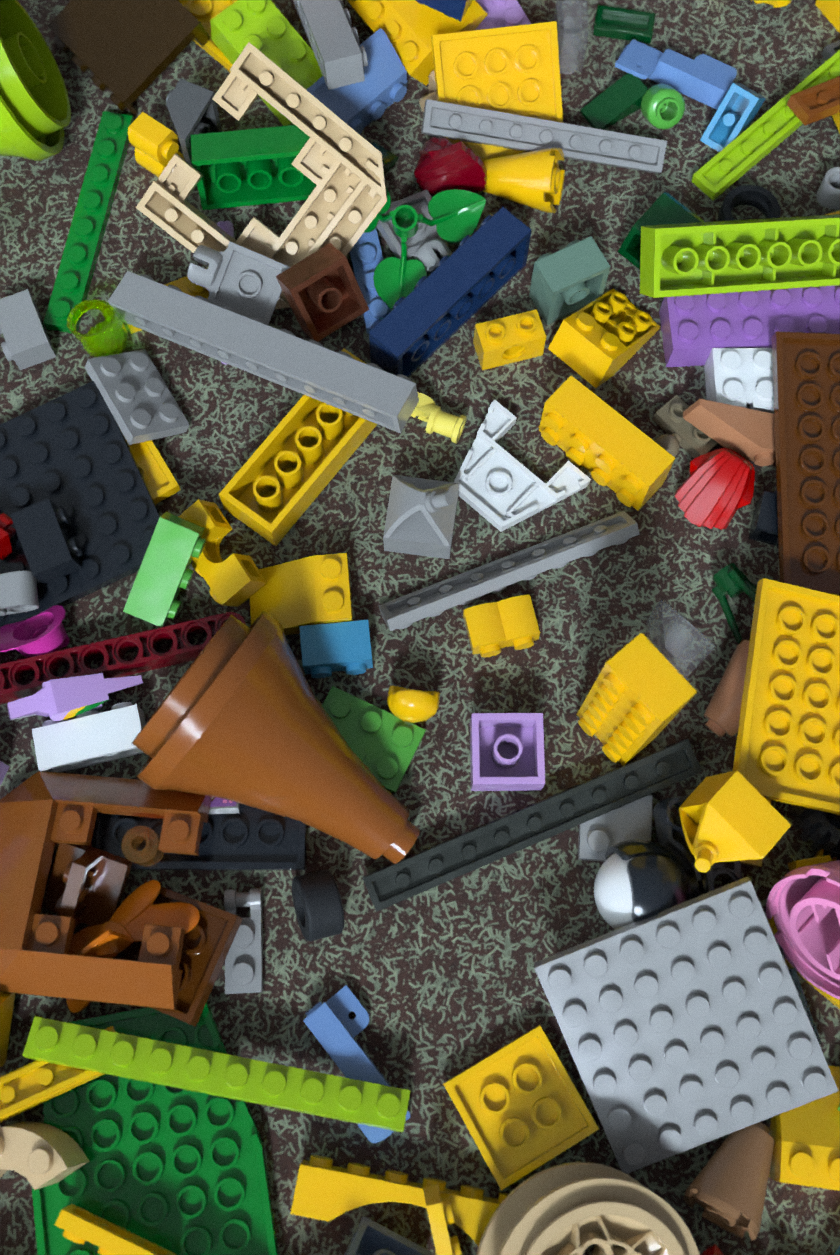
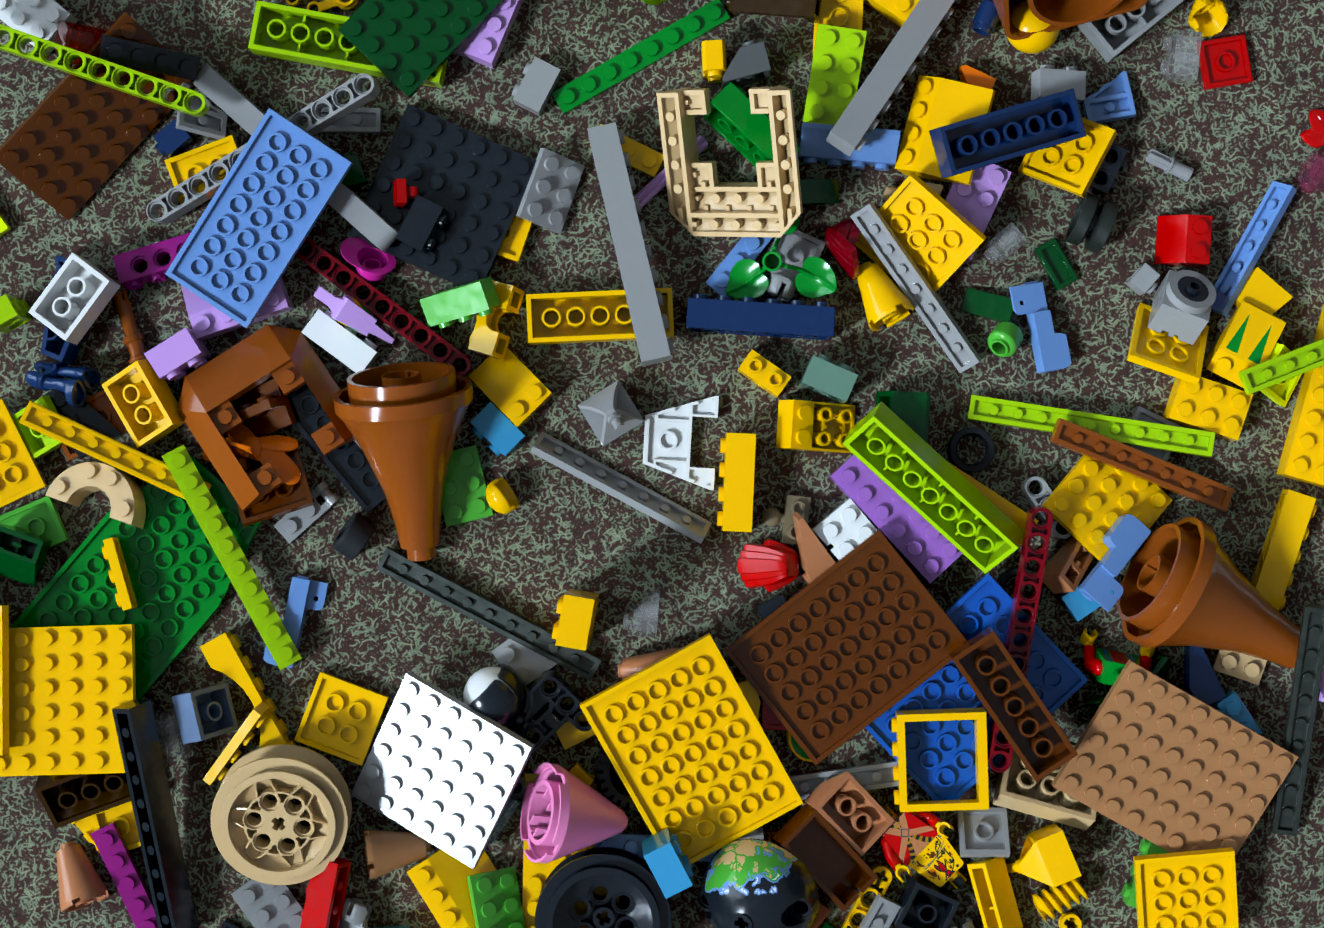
camera: 55 degrees right, 15 degrees up
clear neon green helmet [67,300,128,358] -> none
clear orange brick [122,826,164,867] -> none
light grey plate [187,241,290,326] -> none
copper brick [275,243,369,342] -> none
light yellow connector [411,392,467,444] -> none
yellow brick [463,594,540,658] -> none
lavender brick [470,713,545,791] -> none
yellow piece [678,770,791,872] -> none
dark azure slope [700,83,766,152] -> none
dark green plant [712,563,757,643] -> none

